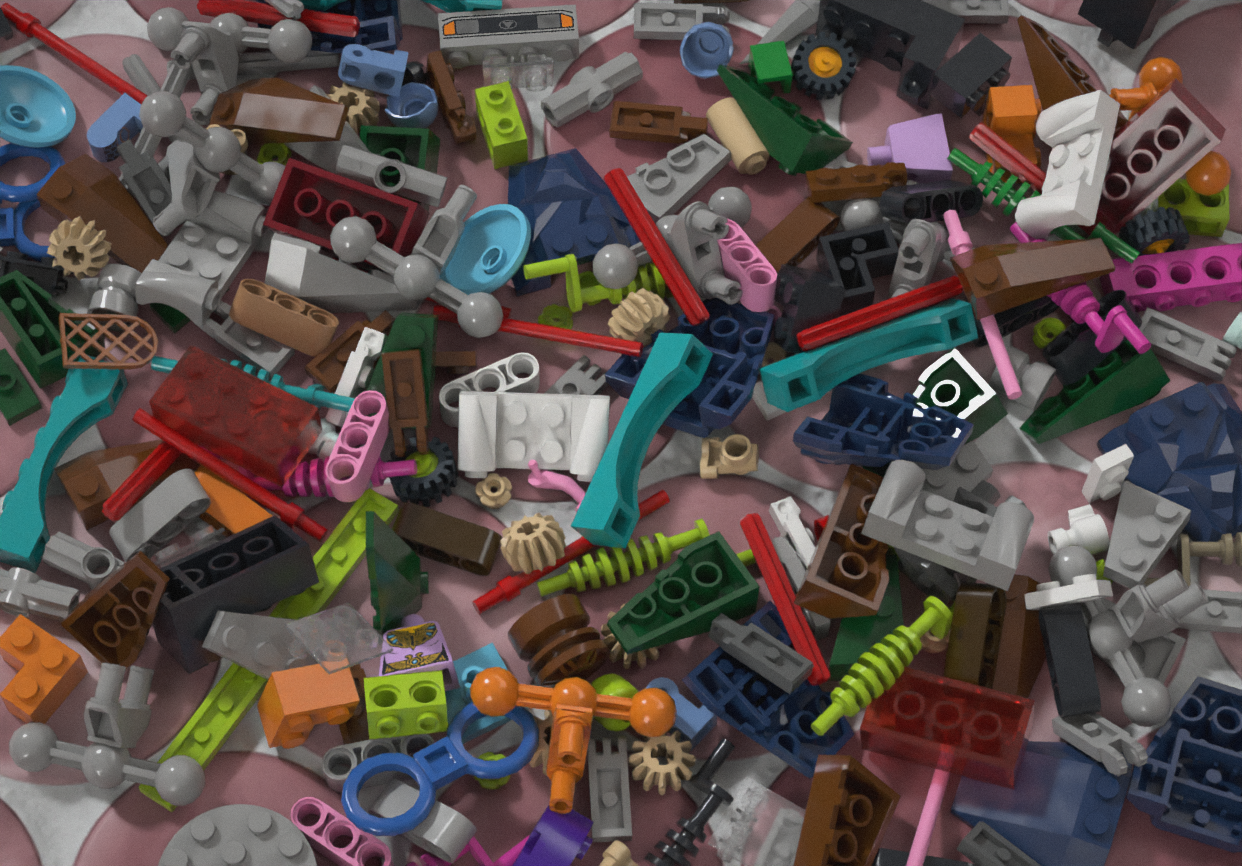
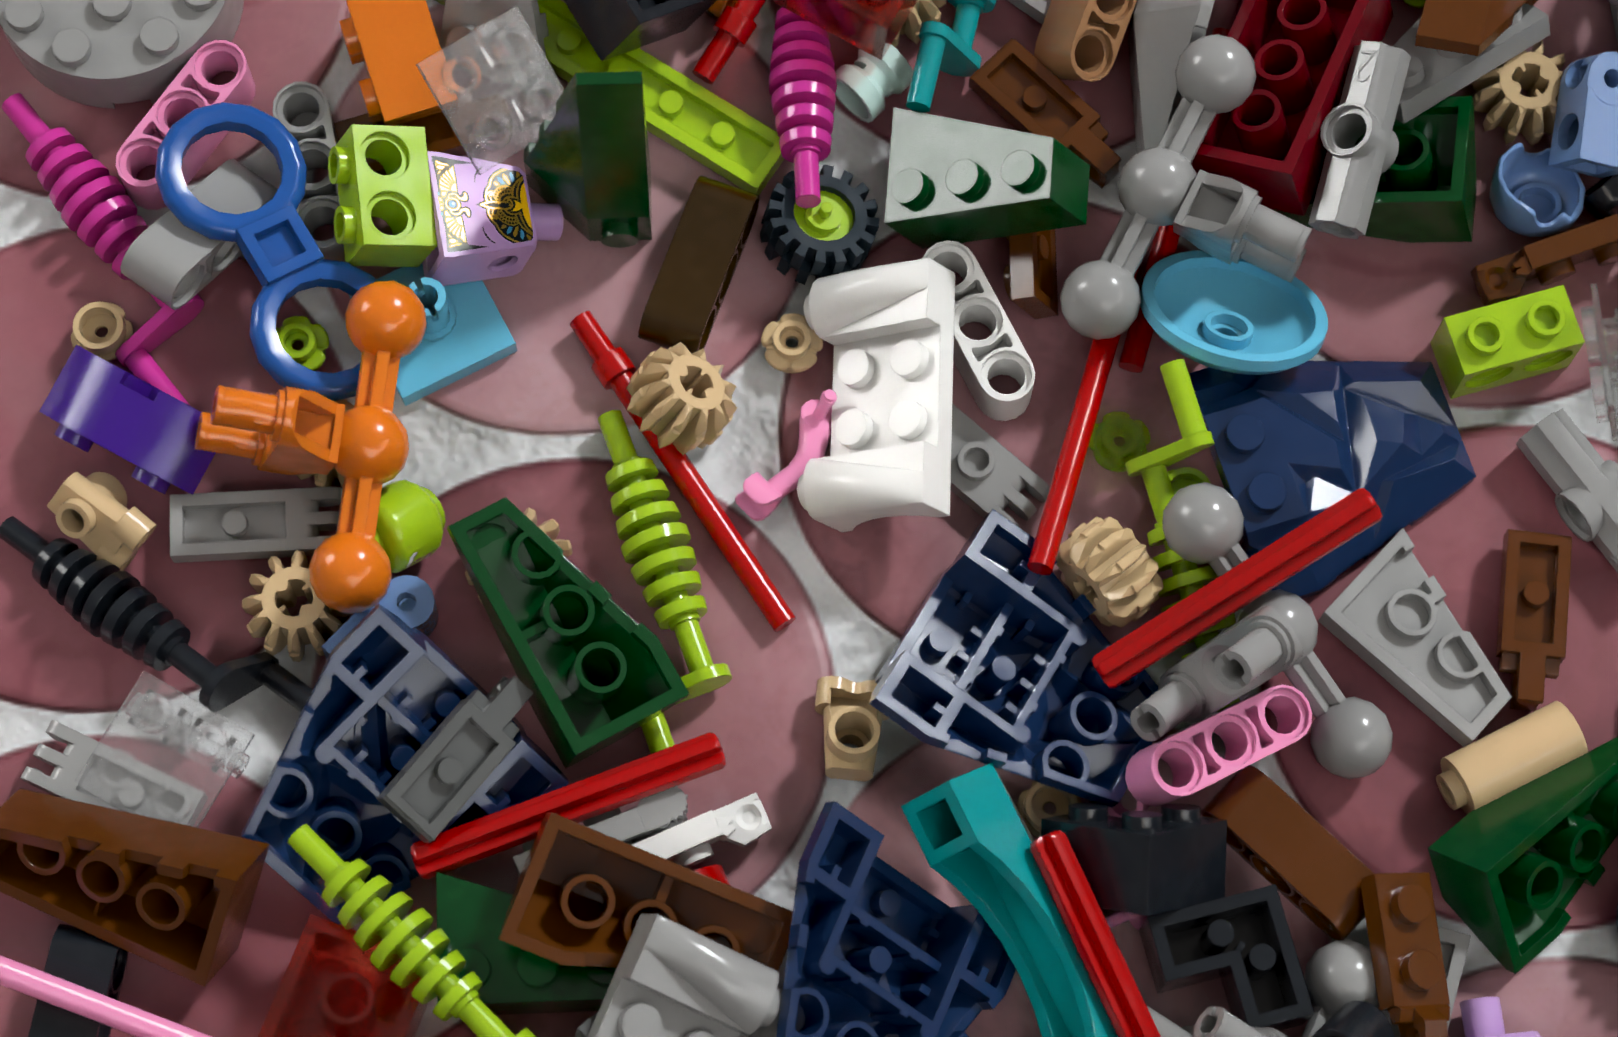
camera: 90 degrees right, 10 degrees up
white hinge [325,327,388,428] -> none
bright pink beam [325,390,390,502] -> none
reddish brown hinge [381,349,429,457] -> none
reddish brown wheel [508,594,610,688] -> none
teal arch [571,333,713,549] -> none

